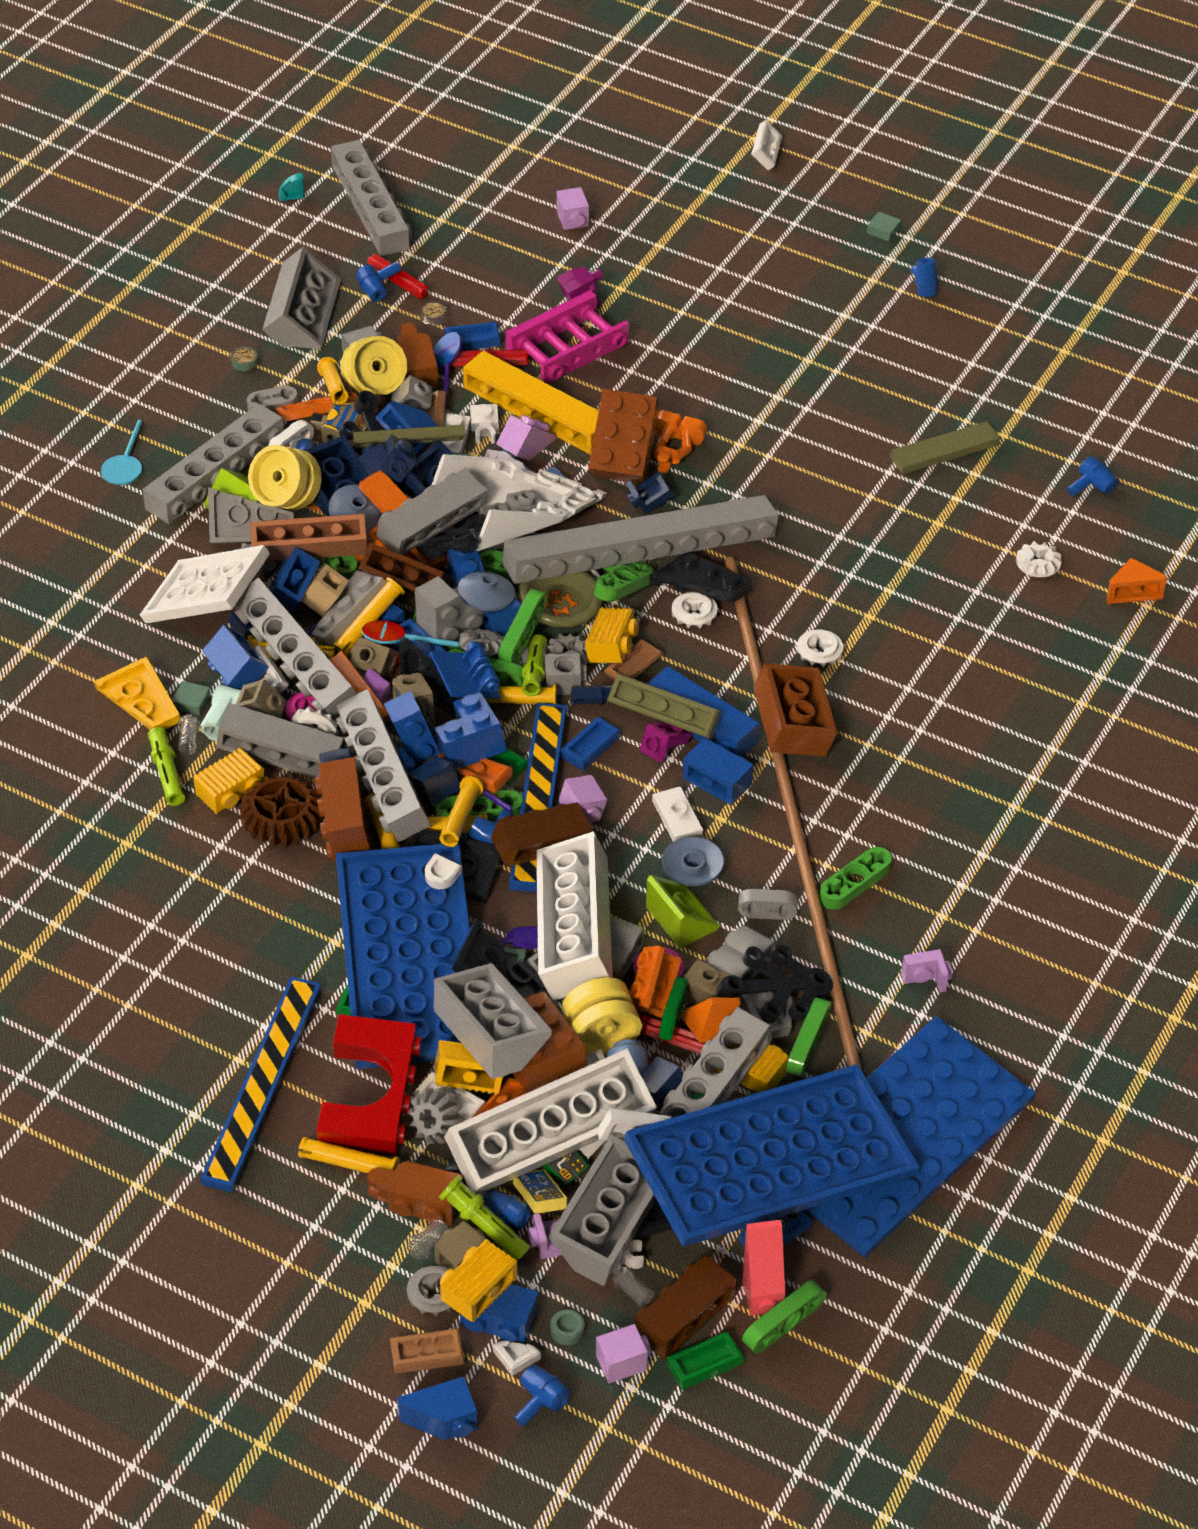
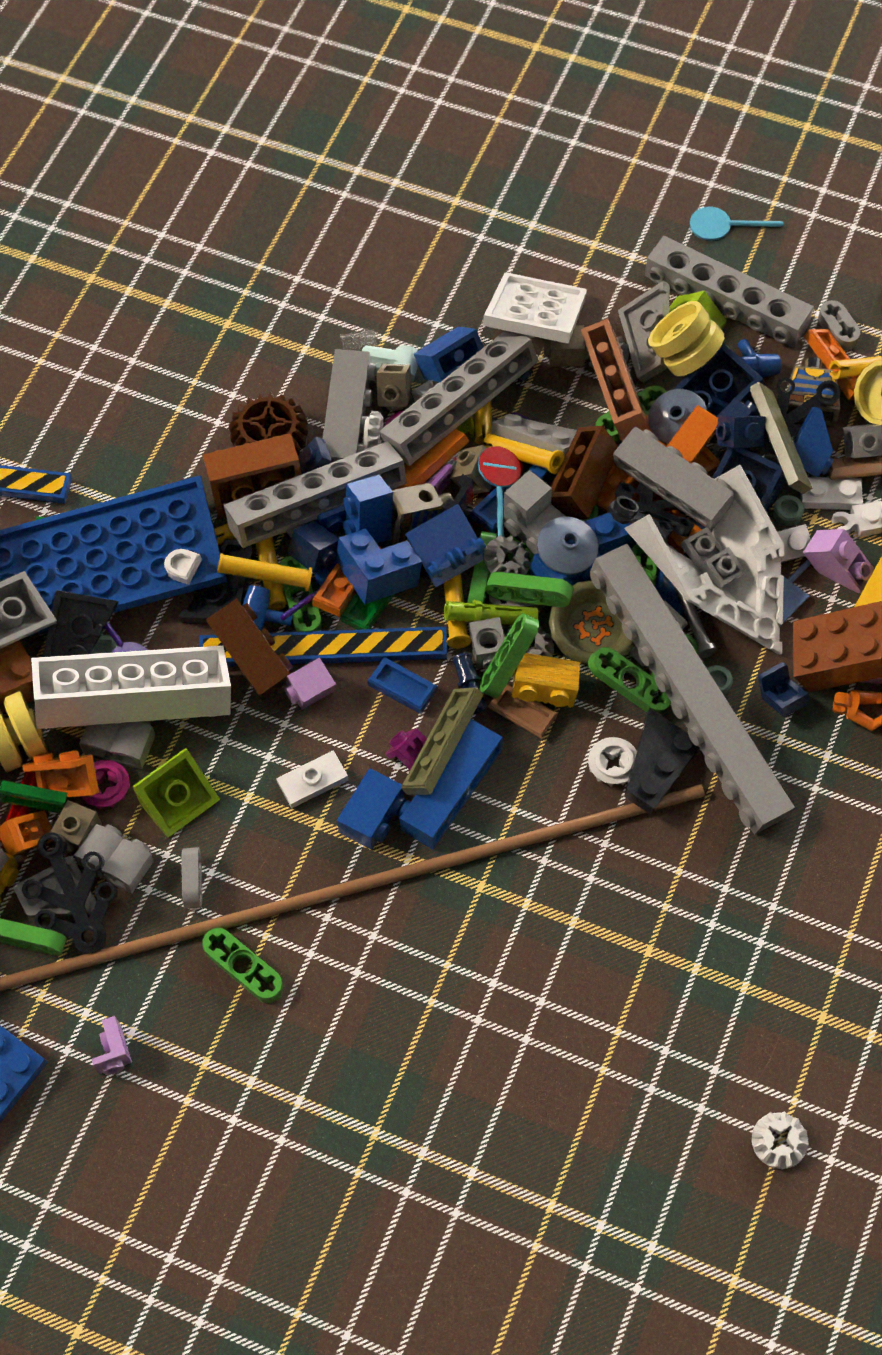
camera: 85 degrees right, 15 degrees up
yellow wing [94,657,182,730] -> none
lime pin [148,727,185,806] -> none
sand green tile [172,681,211,716] -> none
yellow brick [193,747,265,814] -> none
white plate [268,420,314,448] -> none
blue brick [269,547,320,614] -> none
tan brick [301,564,349,617] -> none
sand blue dish [662,837,724,886] -> none
dark orange brick [753,663,837,757] -> none
white gear [797,629,843,667] -> none
orange slope [1106,558,1167,604] -> none
none -> bright green beam [479,613,539,698]

